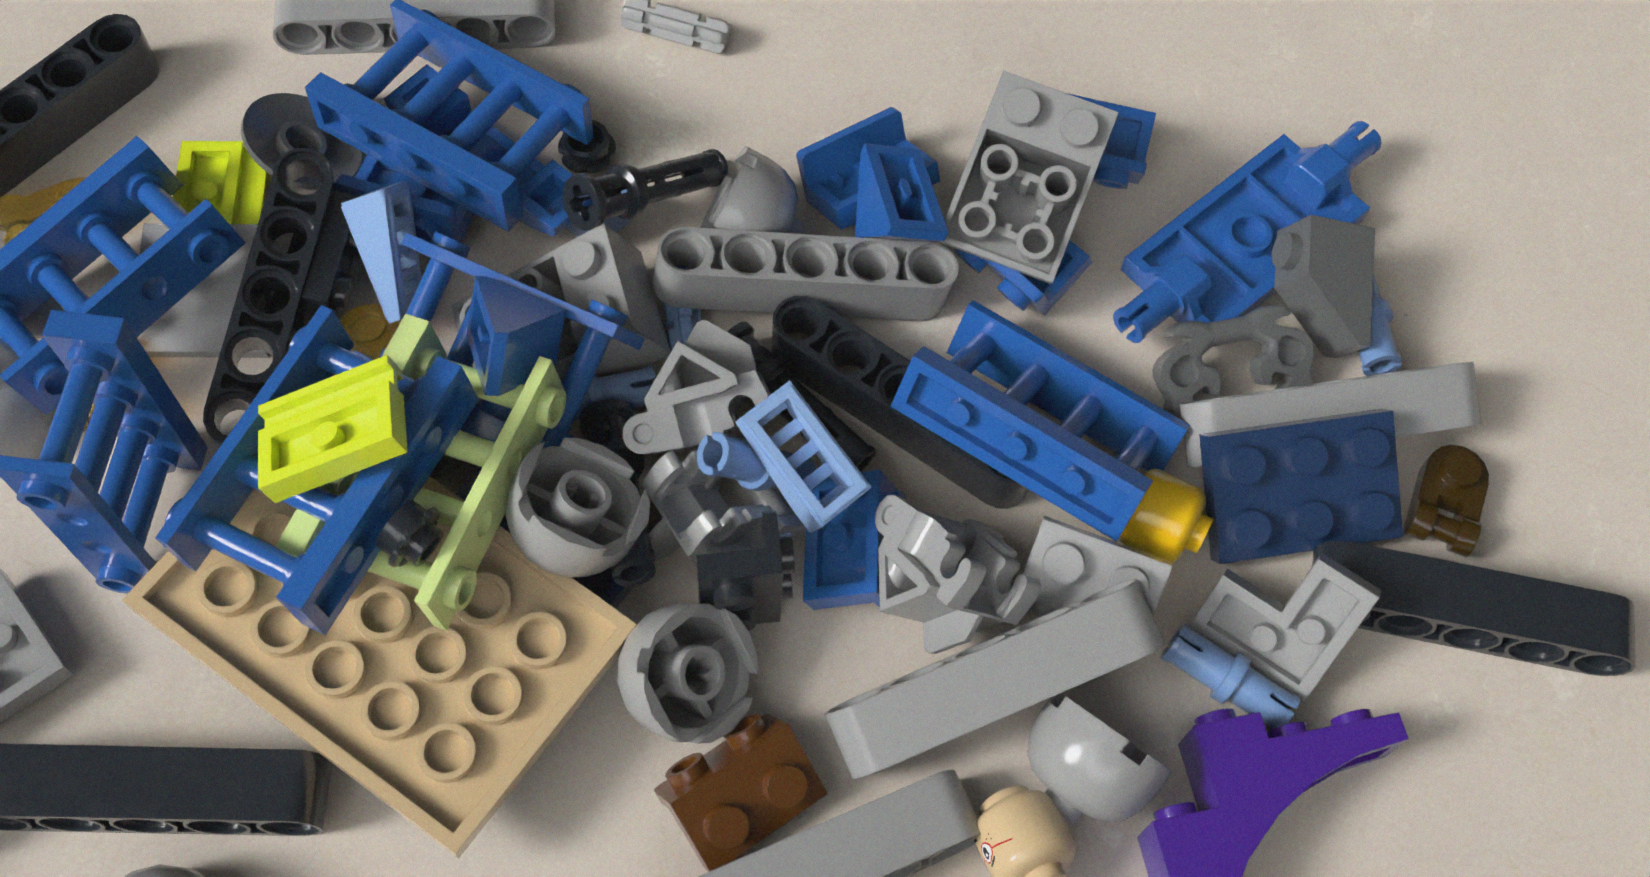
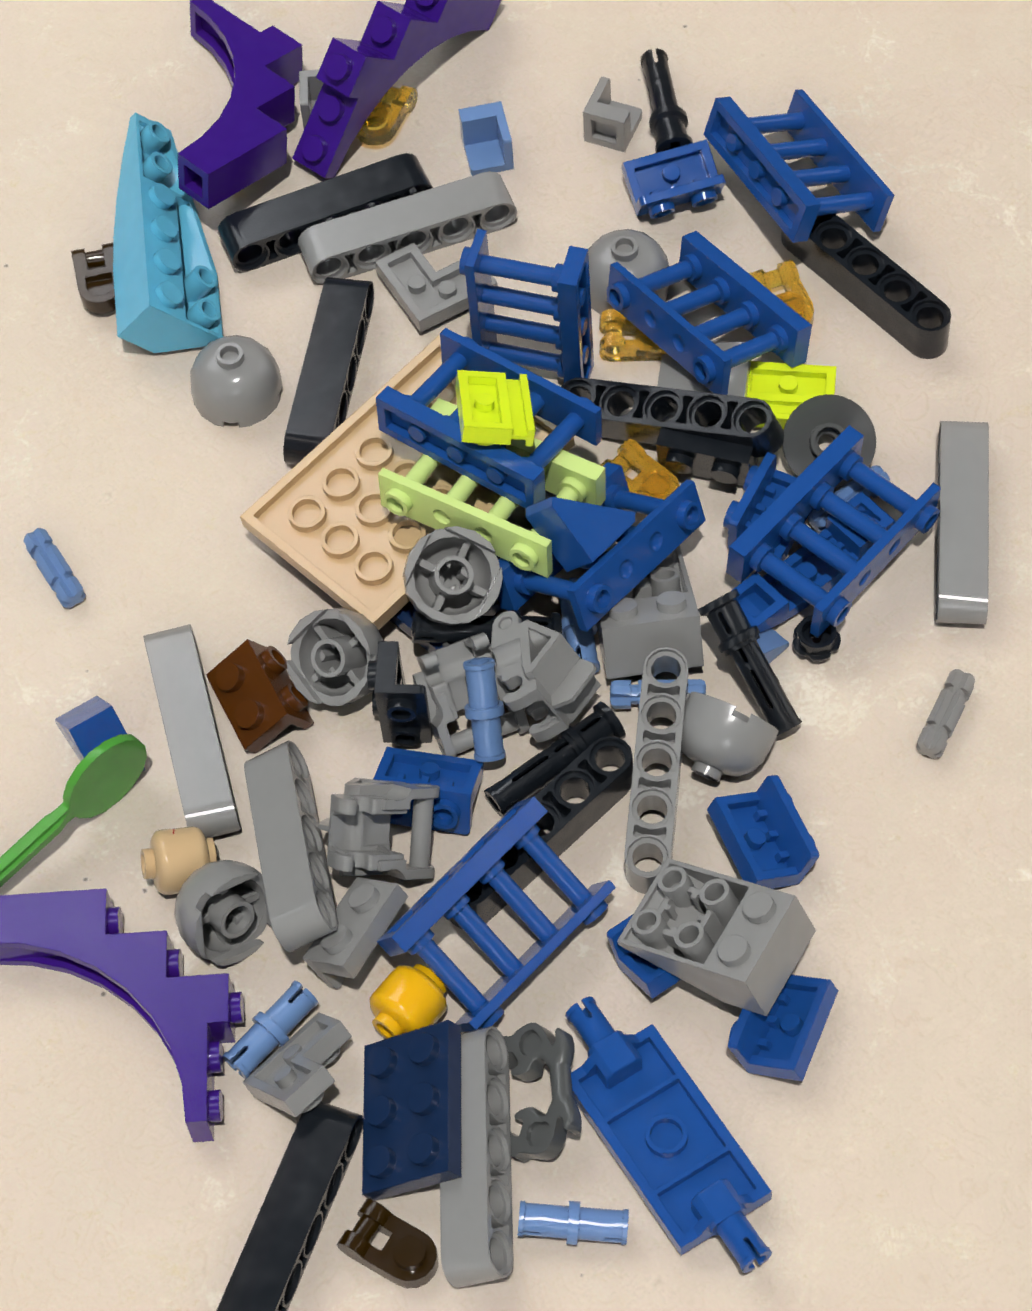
camera: 110 degrees right, 5 degrees down
light blue slope [341,180,421,323] -> none
black plate [376,500,444,567] -> none
light blue slope [735,380,872,533] -> none
blue slope [855,143,949,242] -> none
dark grey slope [1272,215,1375,358] -> none

